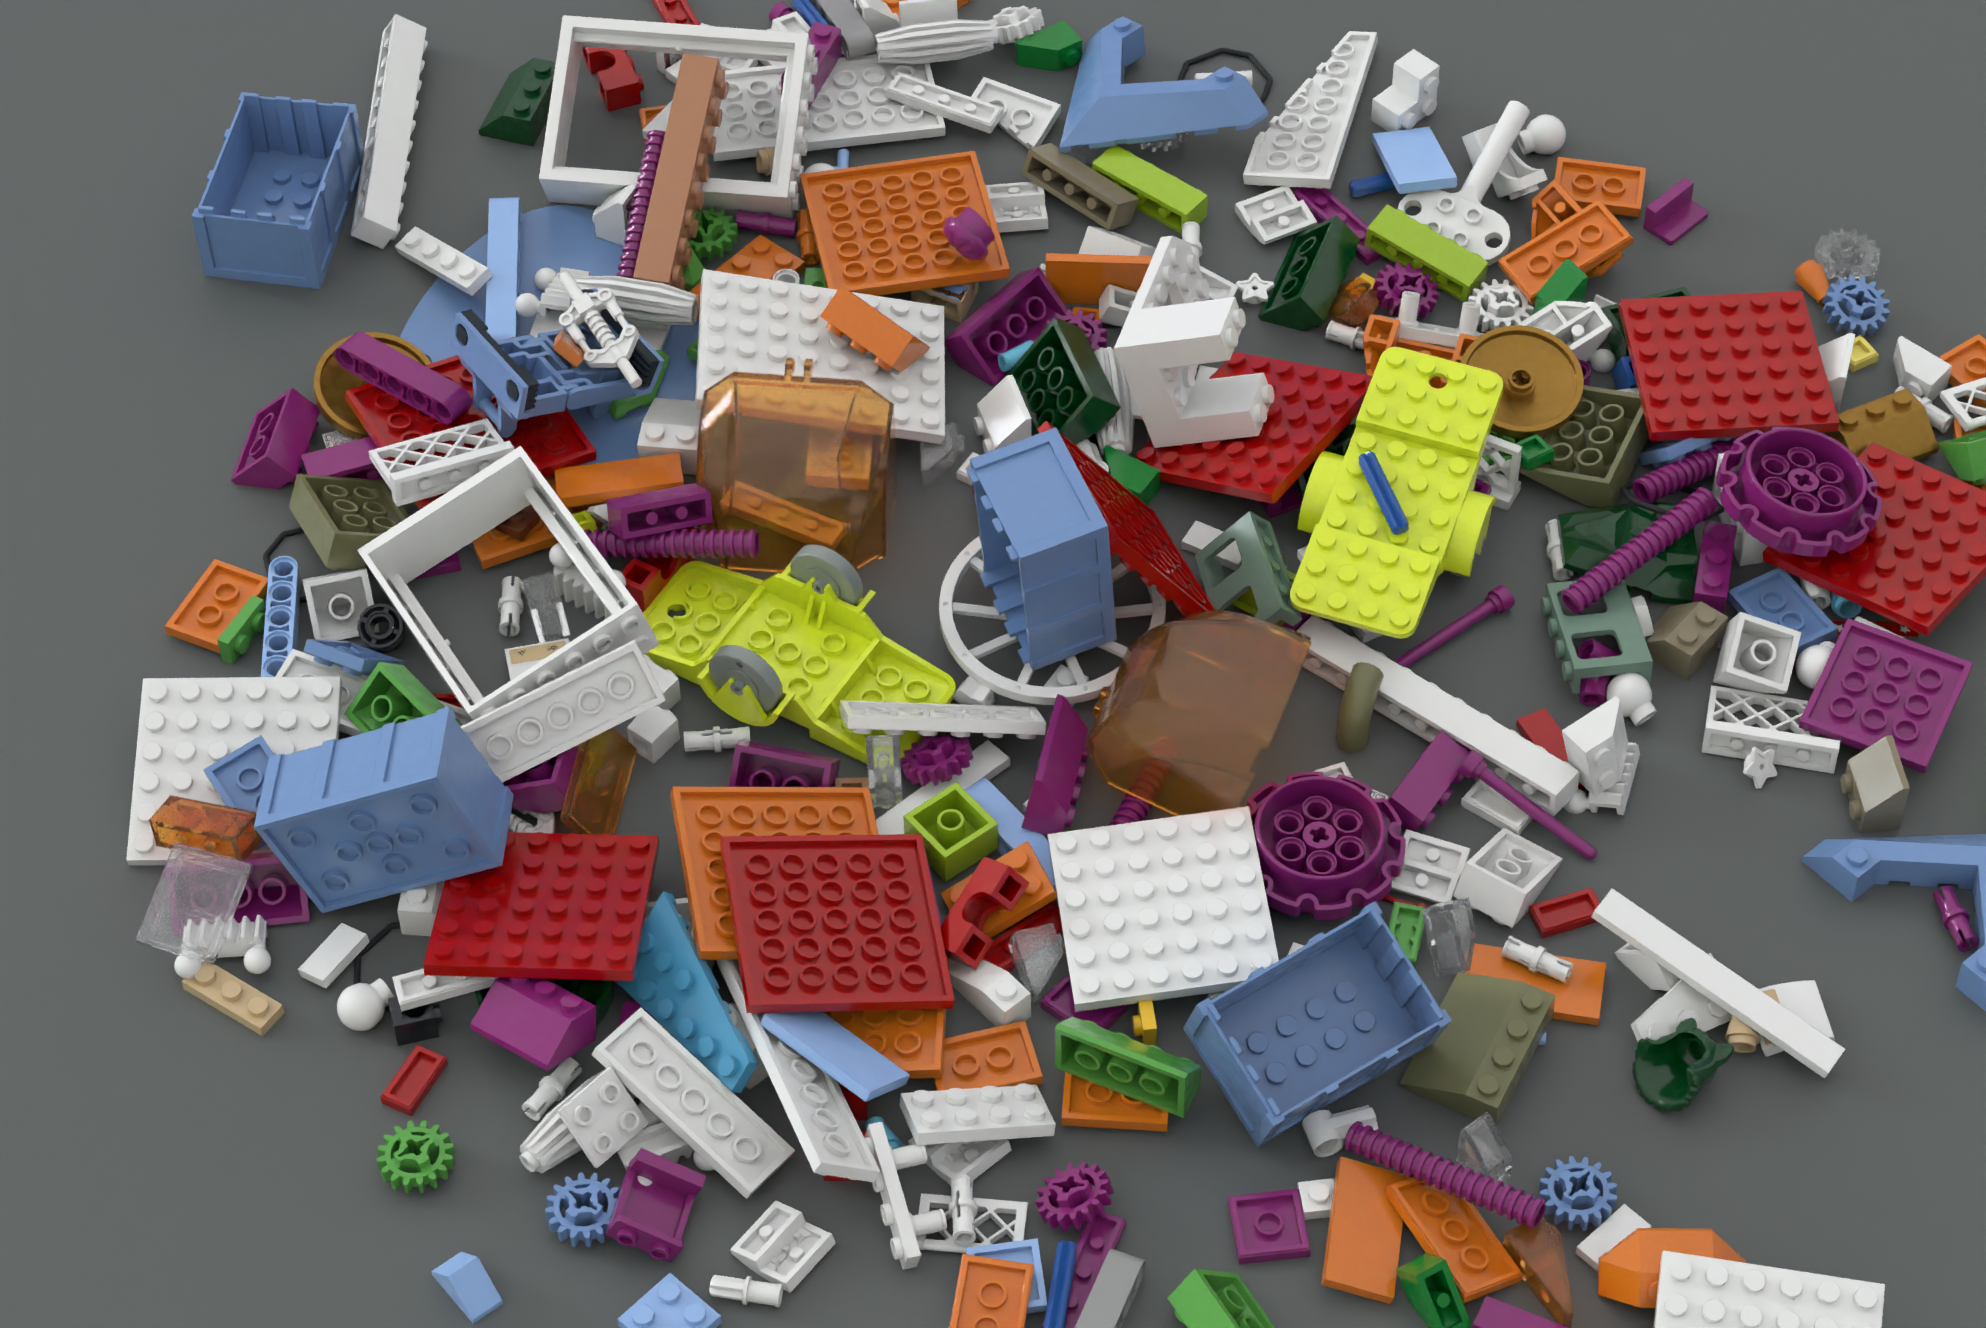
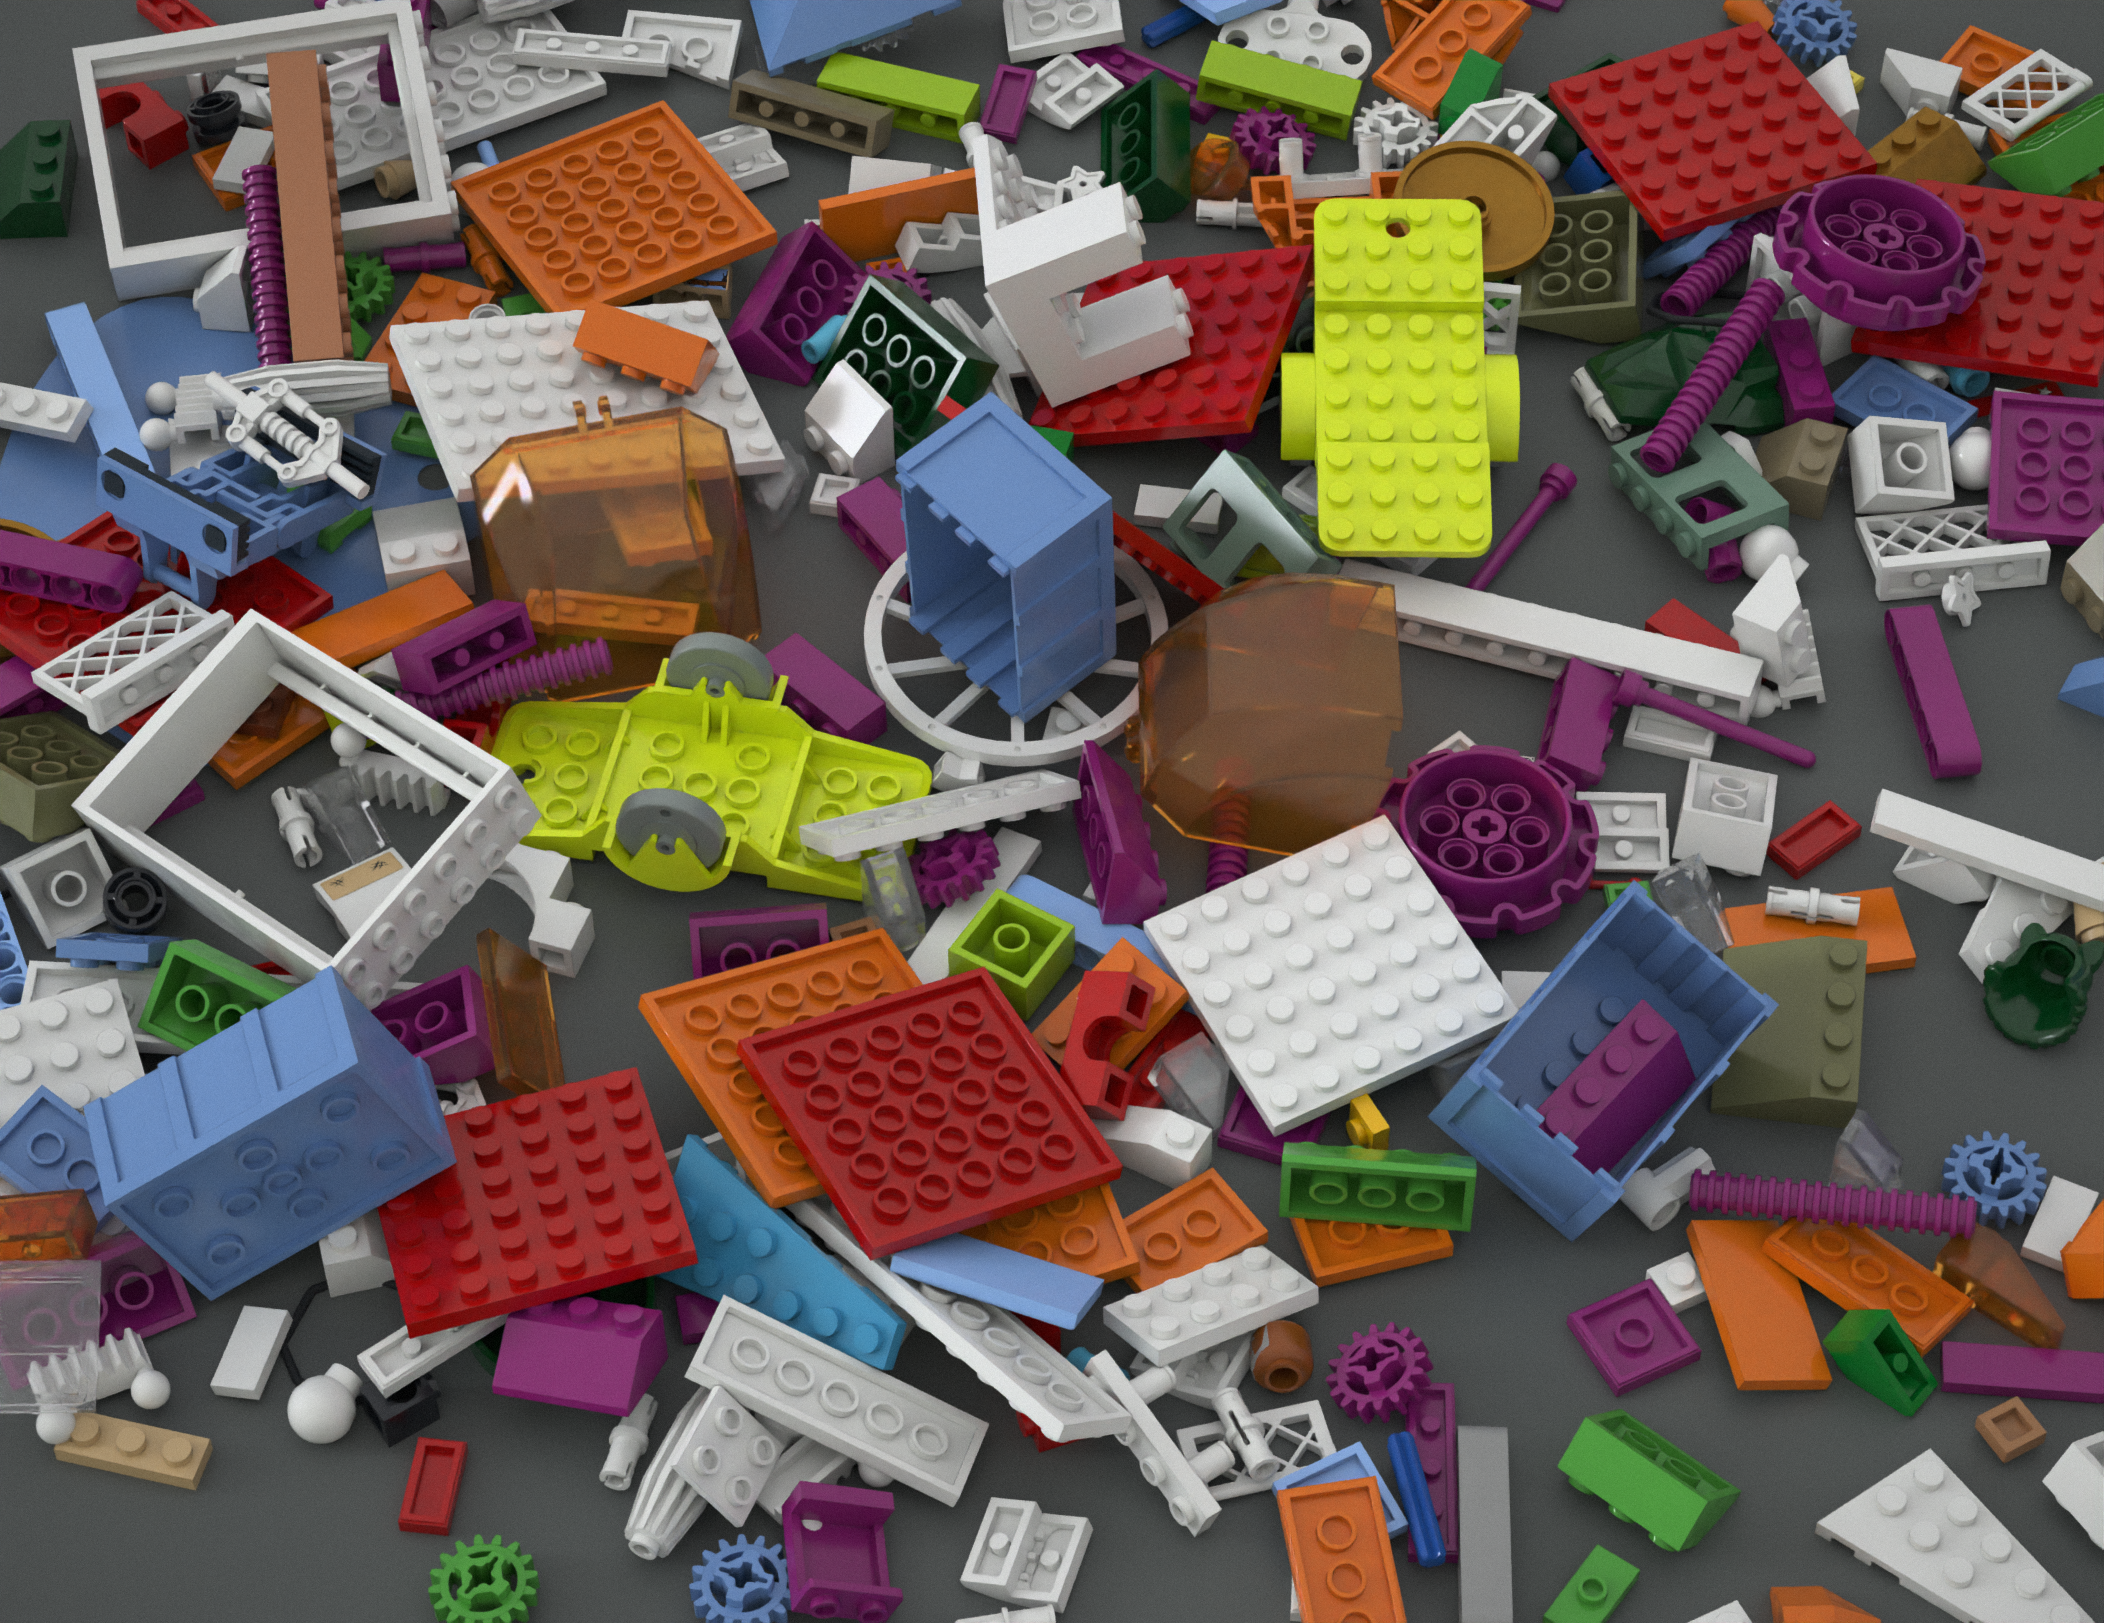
camera: 20 degrees left, 0 degrees up
white plate [461,640,666,783] -> none
orange tile [553,330,585,367] -> none
white pin [684,726,751,753] -> none
magenta piece [944,207,995,260] -> none
olive cylinder [1336,662,1384,753] -> none
blue axle [1359,451,1409,535] -> none
green tile [1515,434,1555,470] -> none
none -> black wheel [186,90,248,145]
none -> magenta brick [764,633,887,745]
none -> magenta tile [980,64,1038,144]
none -> dark orange head [1249,1320,1314,1393]
none -> magenta slope [1536,999,1696,1174]
none -> magenta beam [1884,604,1982,779]

